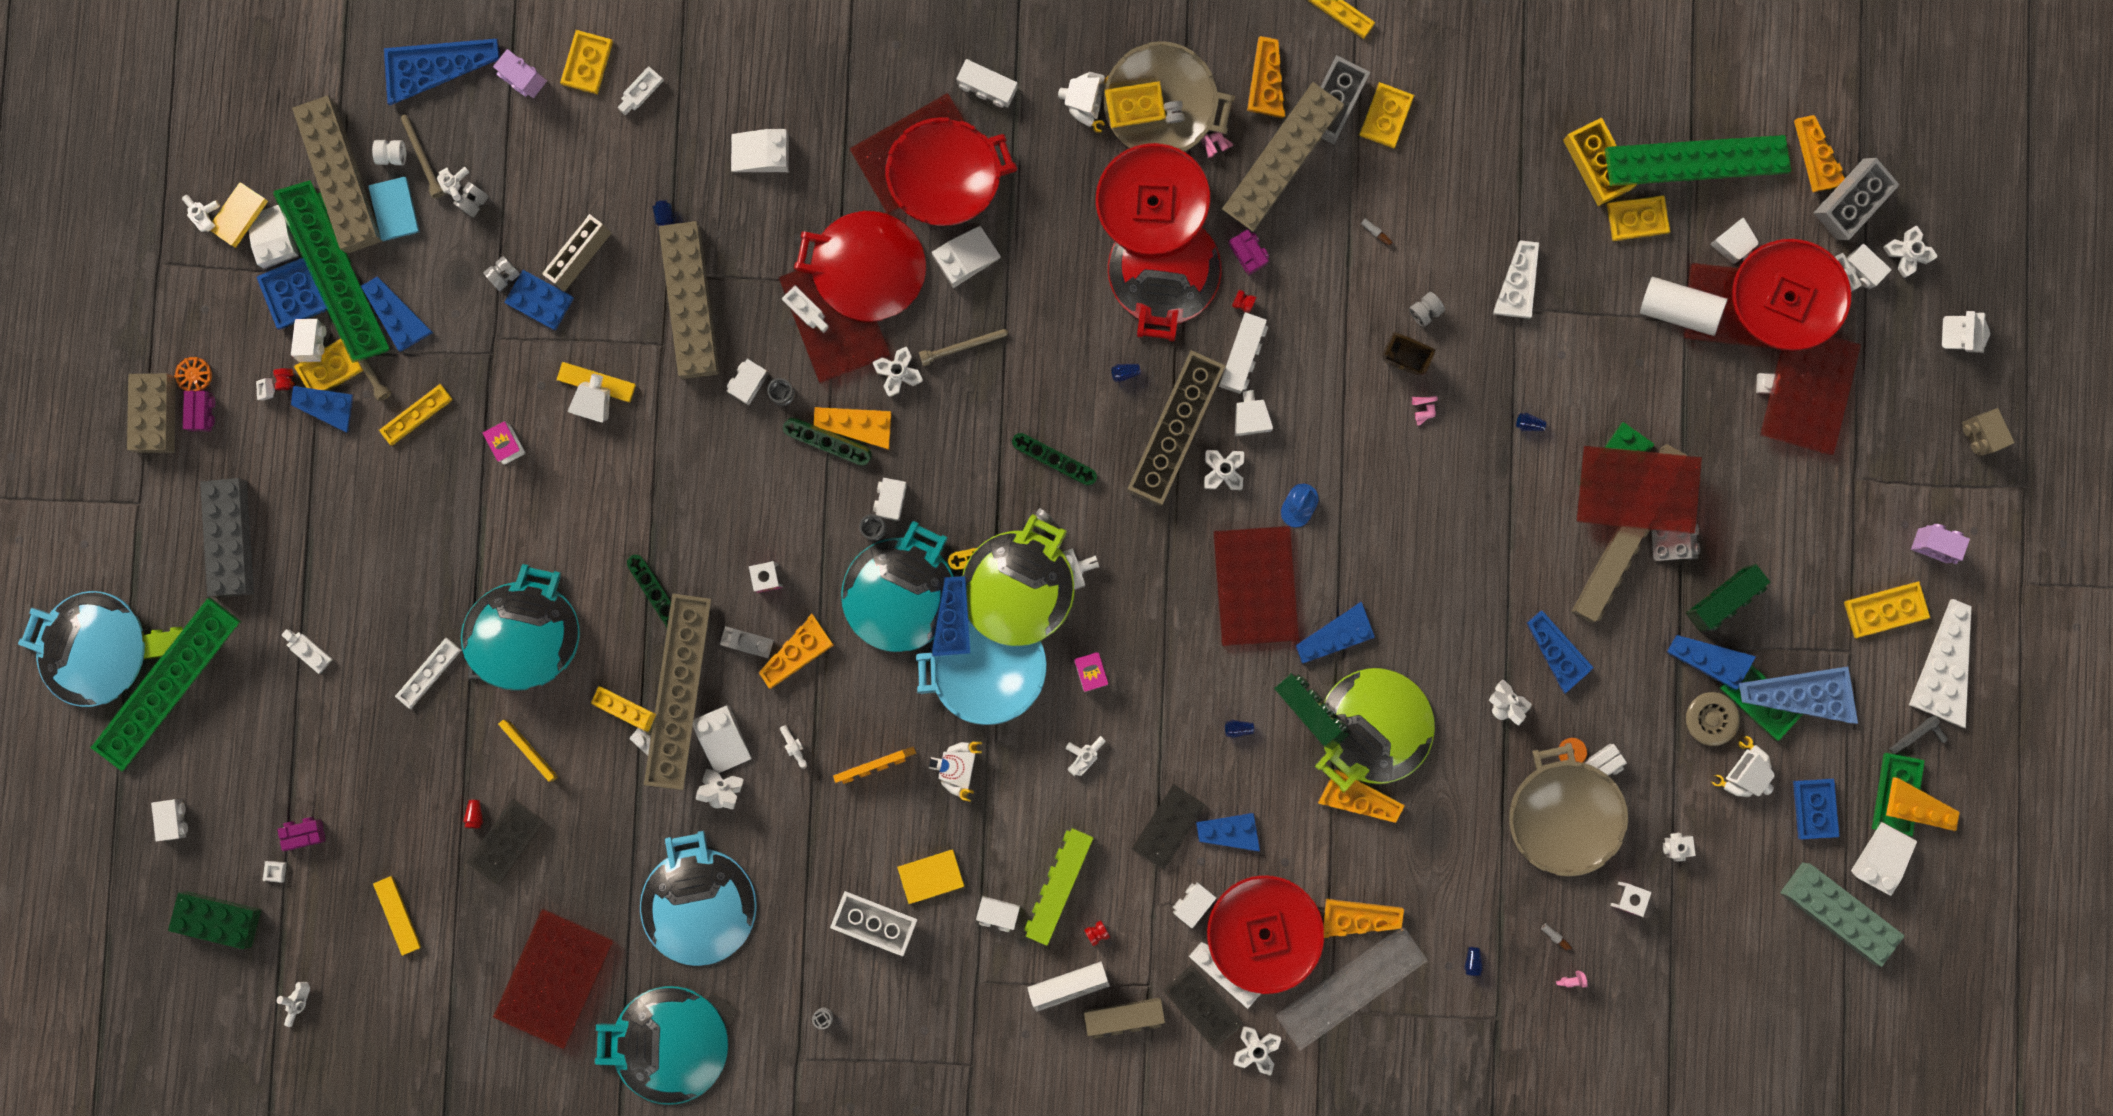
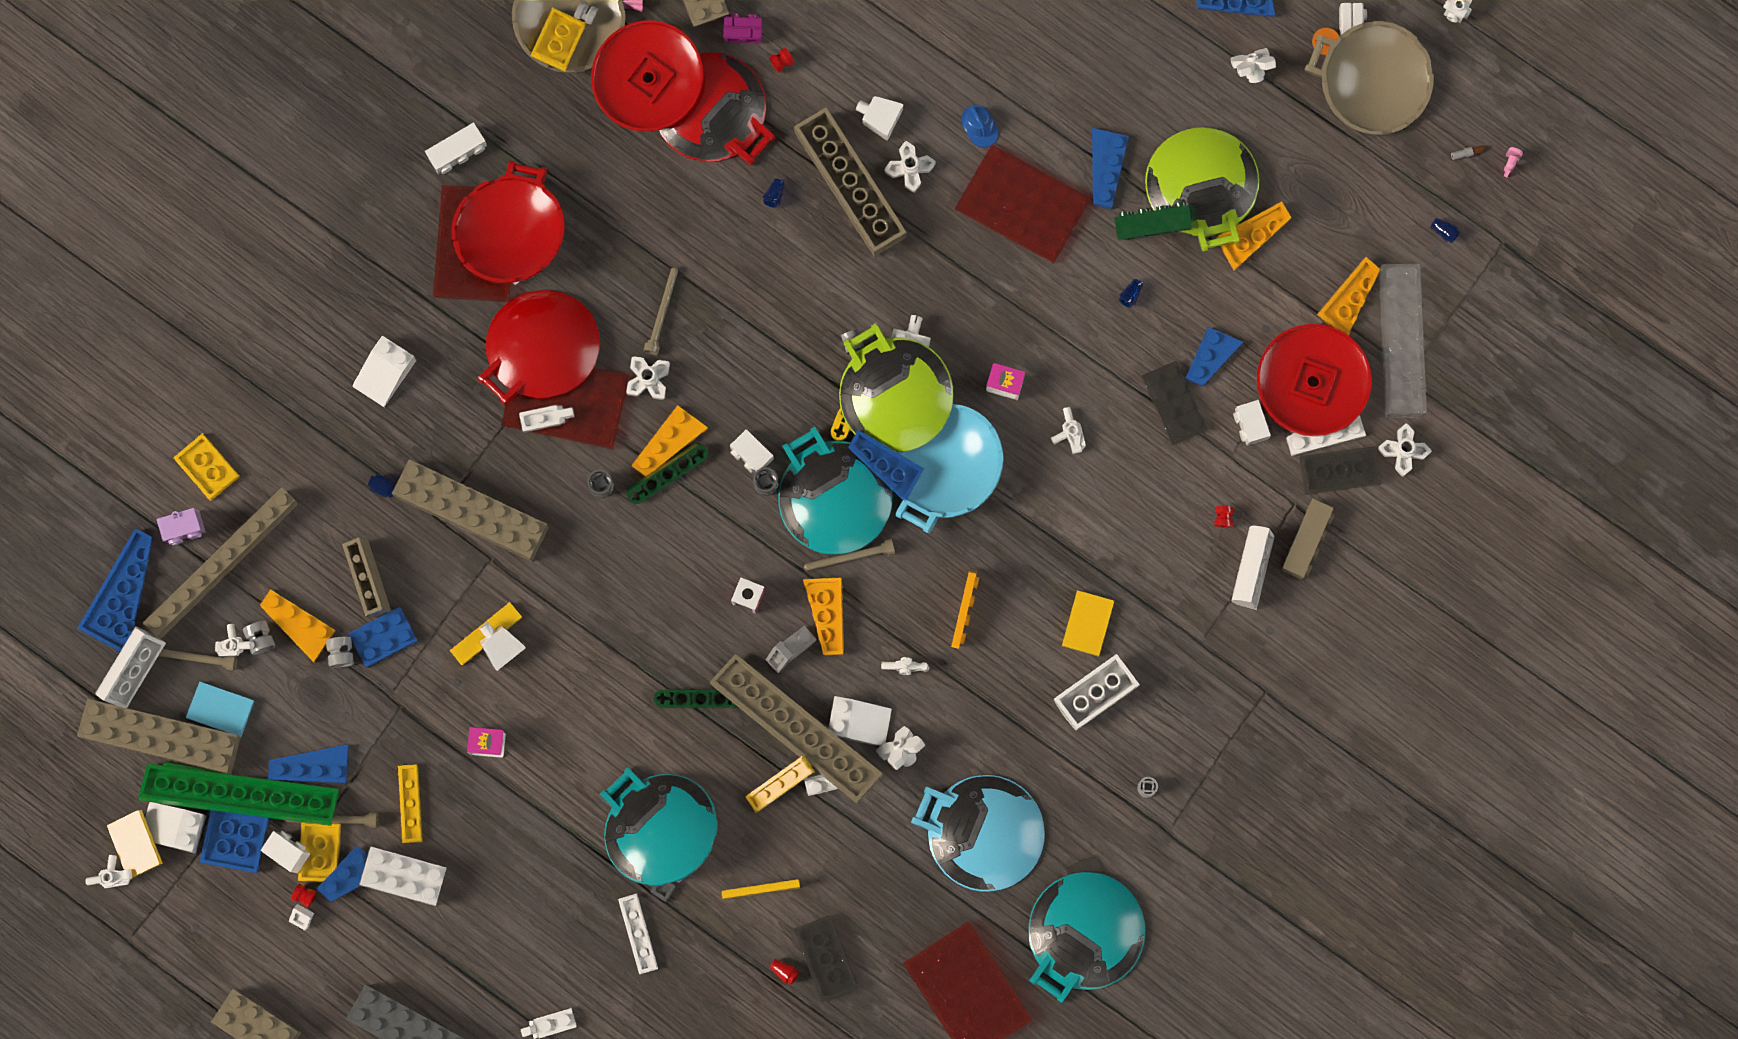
camera: 55 degrees left, 5 degrees down
orange wheel [174,357,212,391] -> none
magenta brick [183,391,216,432] -> none
white wheel [372,140,406,165] -> none
white hinge [618,67,664,115] -> none
white brick [727,359,769,406] -> none
white torso [929,742,982,802] -> none
white slope [932,226,1001,288] -> none
white brick [976,896,1020,932] -> none
dark green beam [1012,433,1097,486] -> none
lime brick [1024,828,1093,946] -> none
white torso [1058,72,1109,133] -> none
white brick [1219,312,1268,394] -> none
white piece [1610,882,1651,917] -> none
none -> white brick [95,627,166,708]
none -> dark tan brick [143,487,298,639]
none -> light orange wing [260,589,335,663]
none -> white brick [359,847,446,906]
none -> dark tan piece [804,539,895,571]

